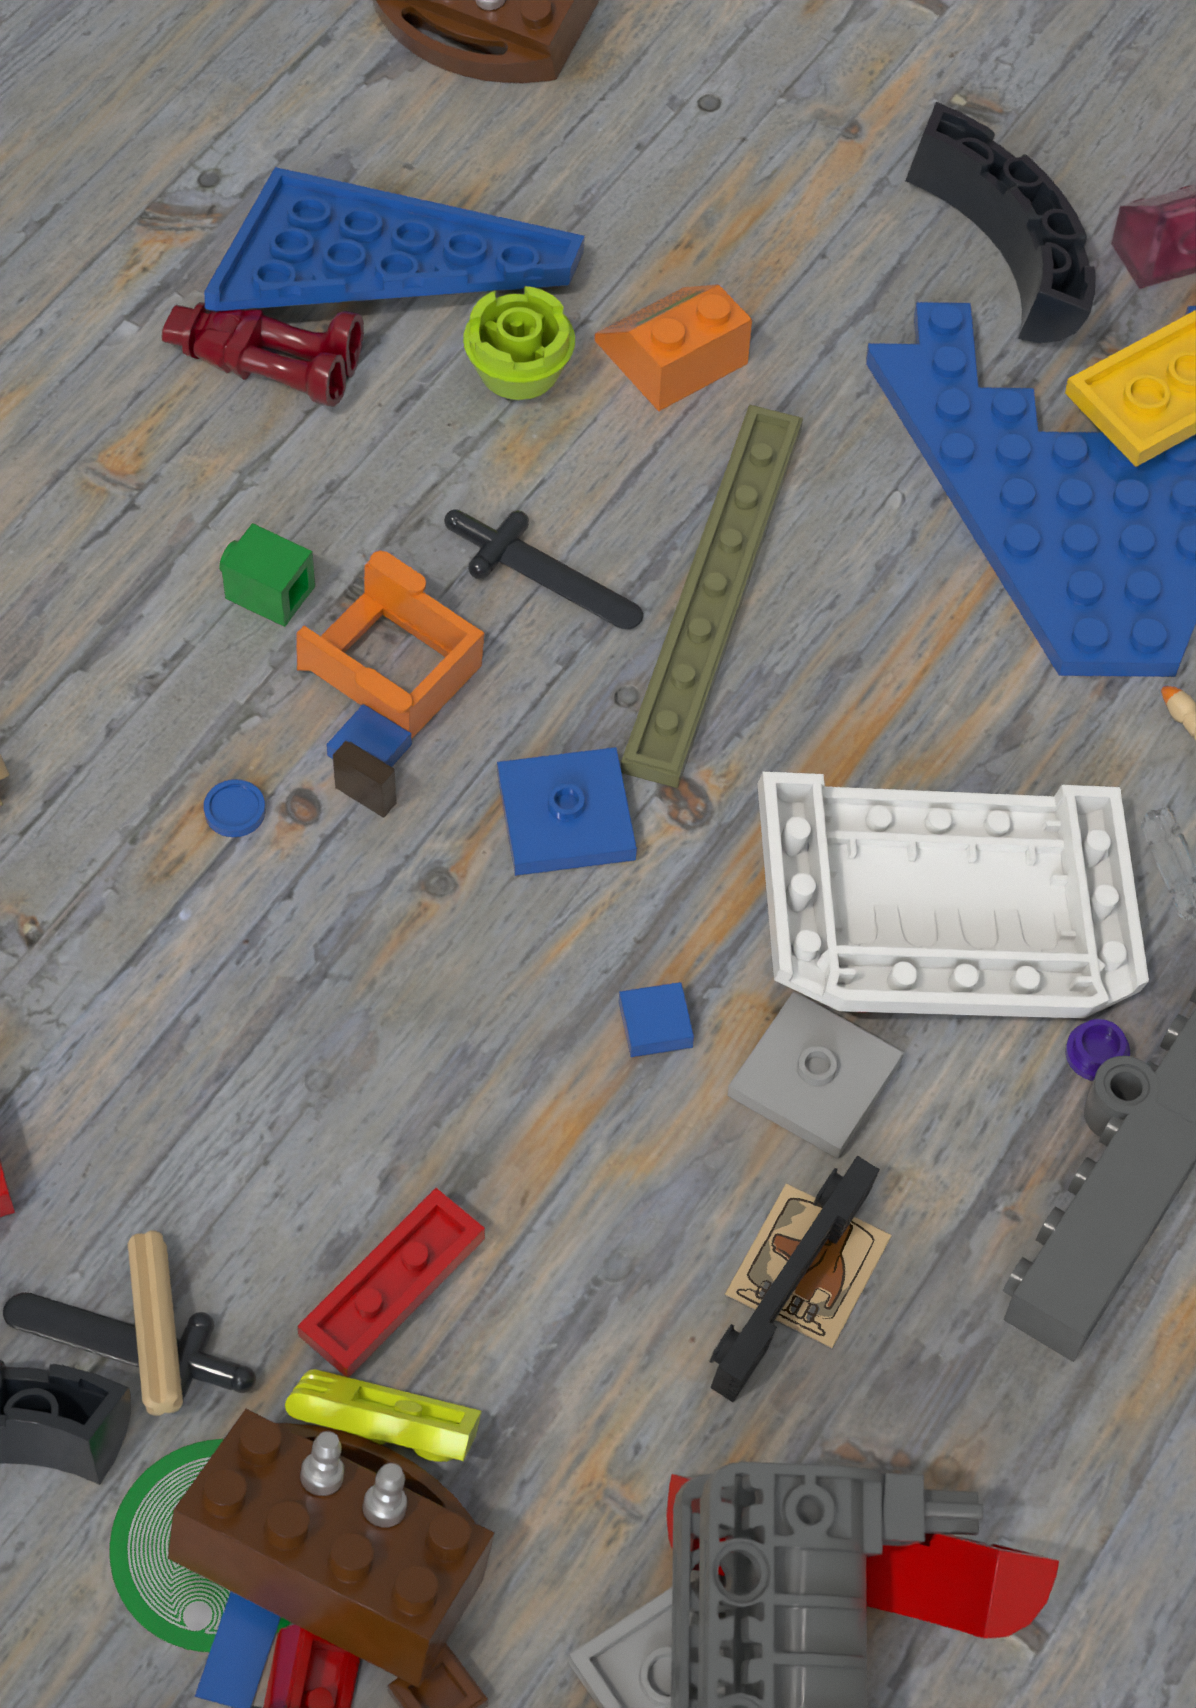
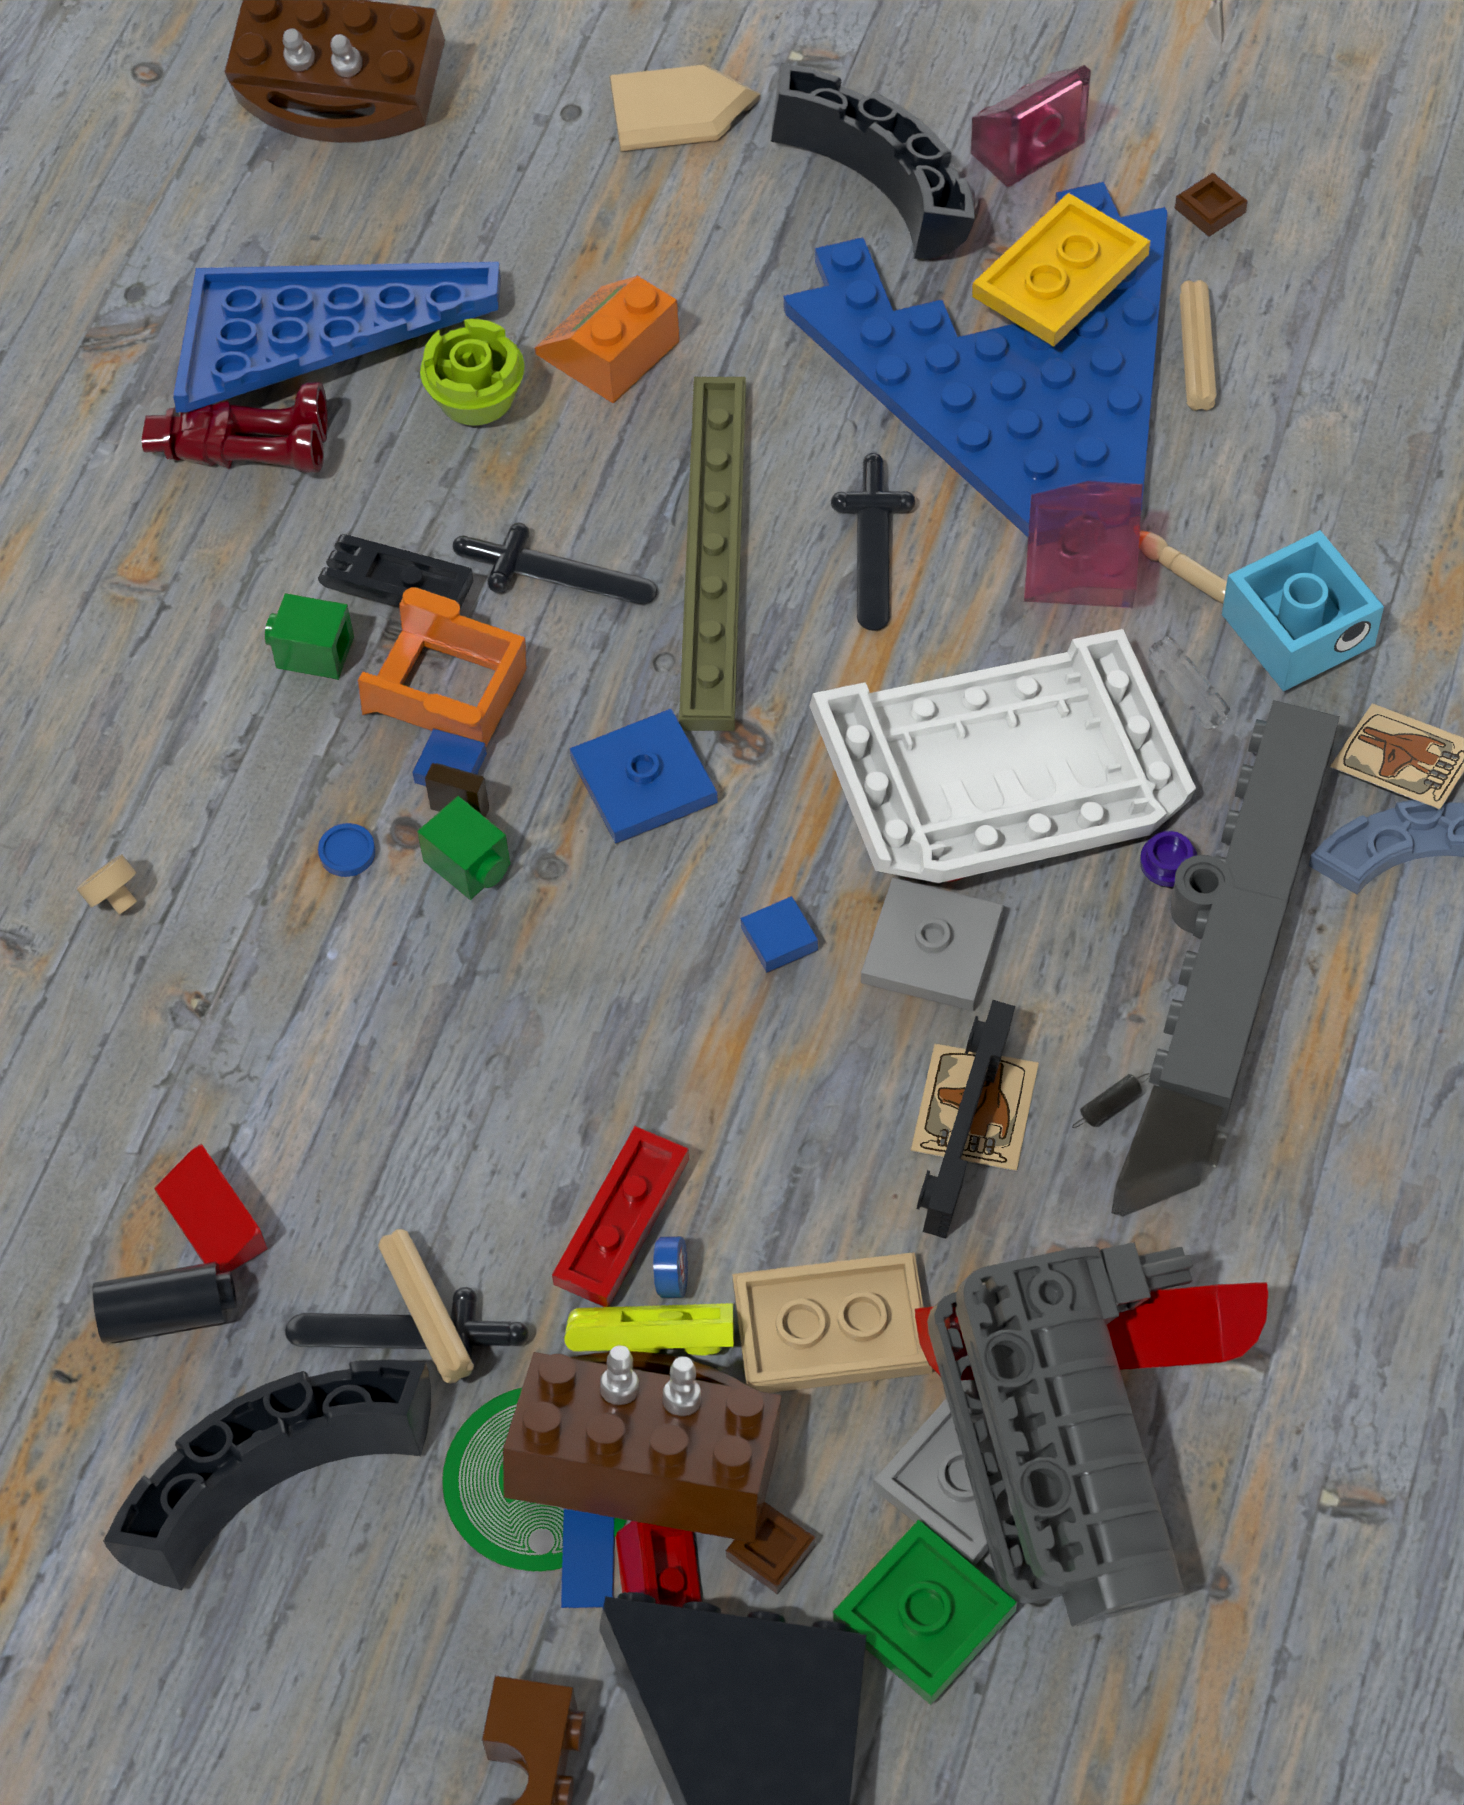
camera: 10 degrees left, 0 degrees up
none -> black hinge [318,534,474,608]
none -> green brick [417,796,511,900]
none -> tan tile [609,64,760,151]
none -> blue tile [653,1236,688,1298]
none -> tan tile [732,1252,932,1393]
none -> black sword [831,453,916,630]
none -> clear pink slope [1024,481,1143,608]
none -> clear smoke piece [1072,1073,1150,1128]
none -> clear smoke slope [1111,1085,1229,1217]

